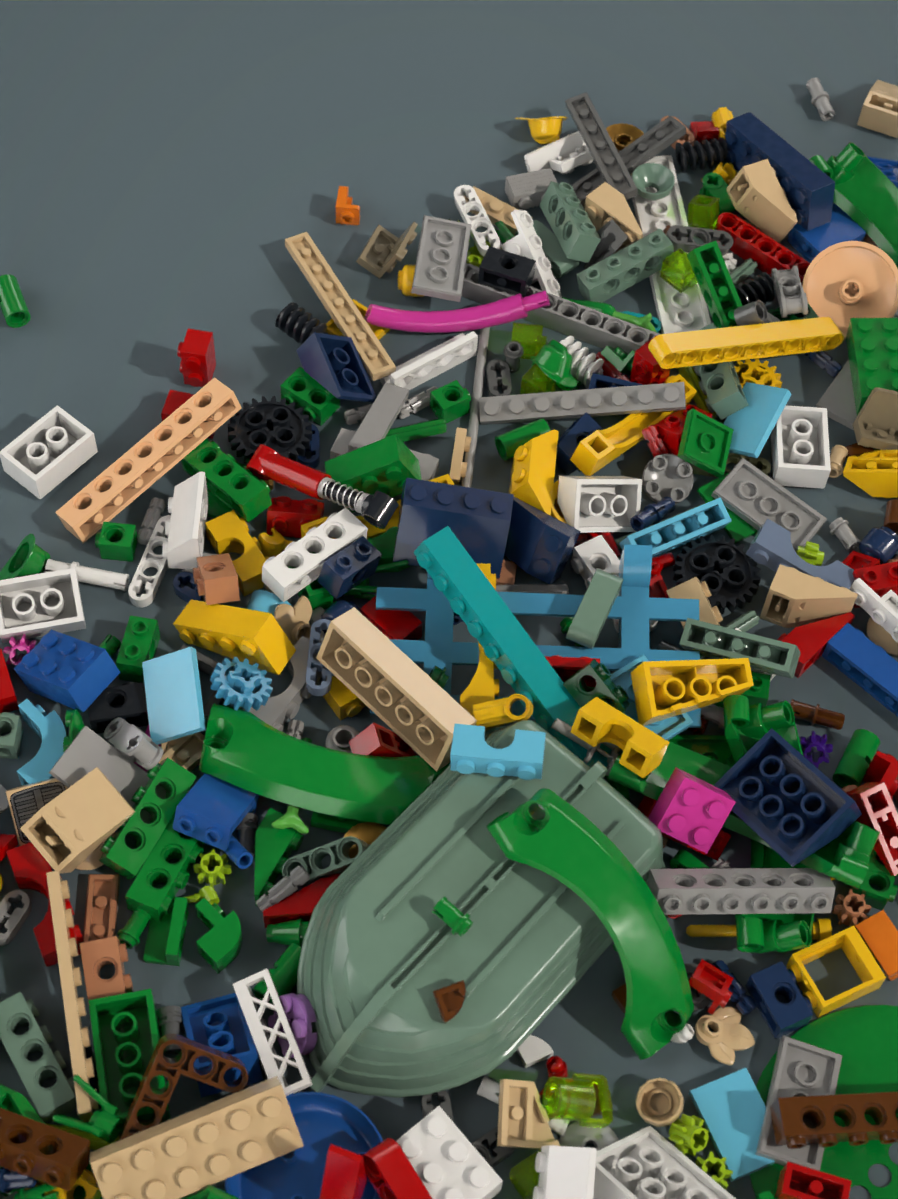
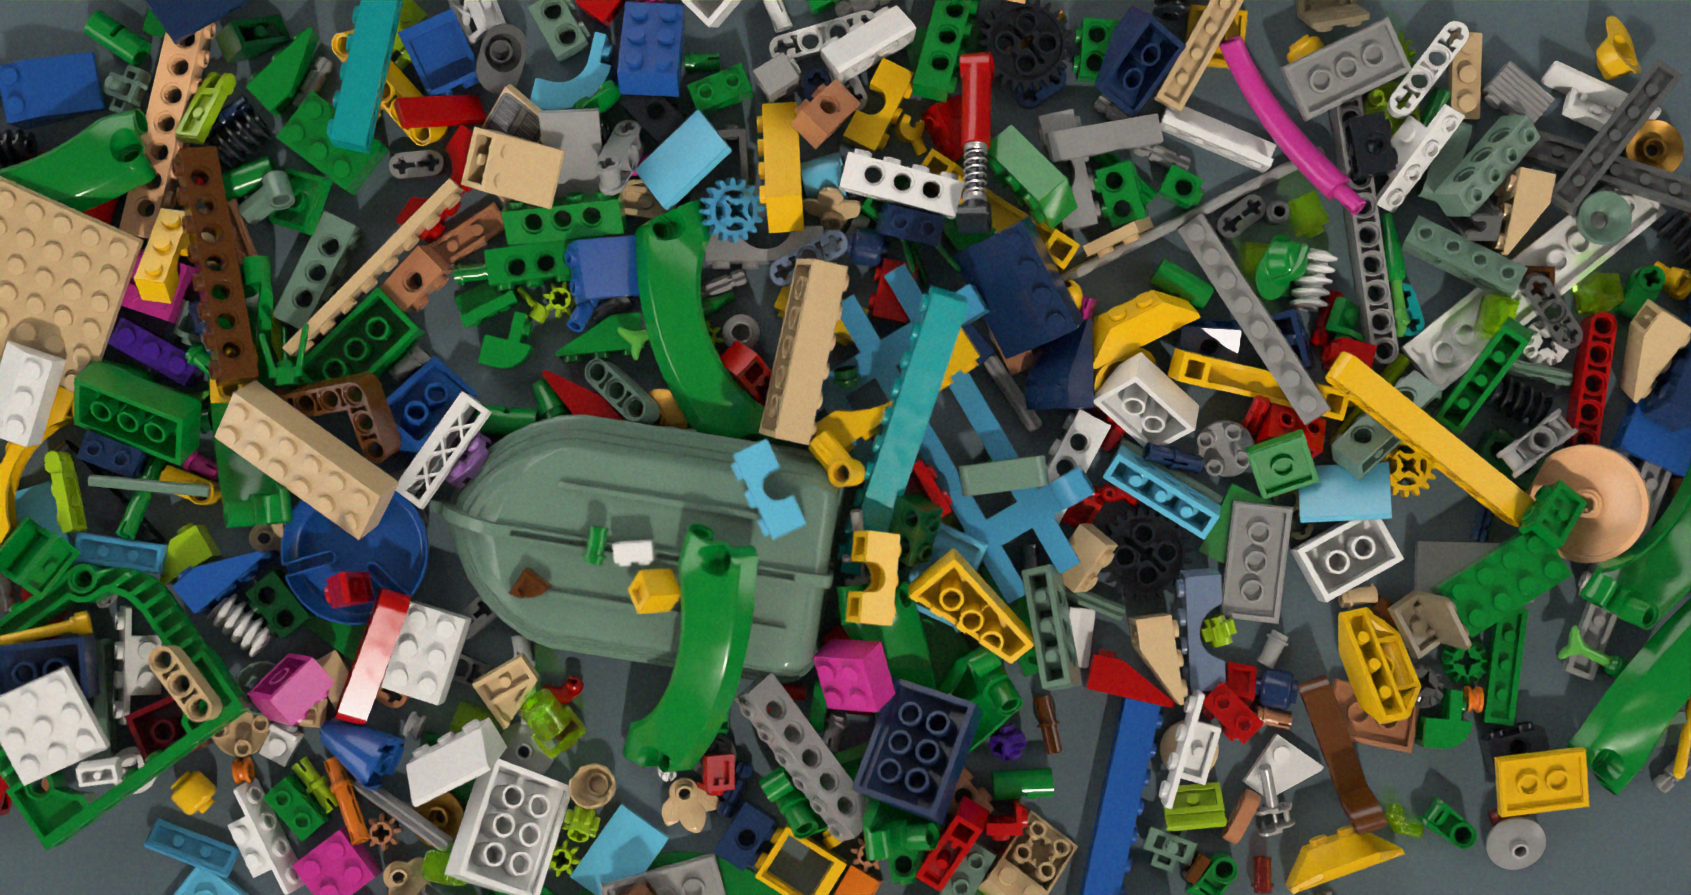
camera: 60 degrees right, 30 degrees up
light grey axle [256,866,310,912] -> none
white tile [516,1035,554,1068] -> none
dark grey piece [734,300,780,326] -> none
none -> white piece [613,539,655,566]
none -> yellow panel [628,569,681,614]
none -> light grey brick [753,52,802,103]
none -> green brick [1093,157,1149,227]
none -> green bracket [1518,480,1588,549]

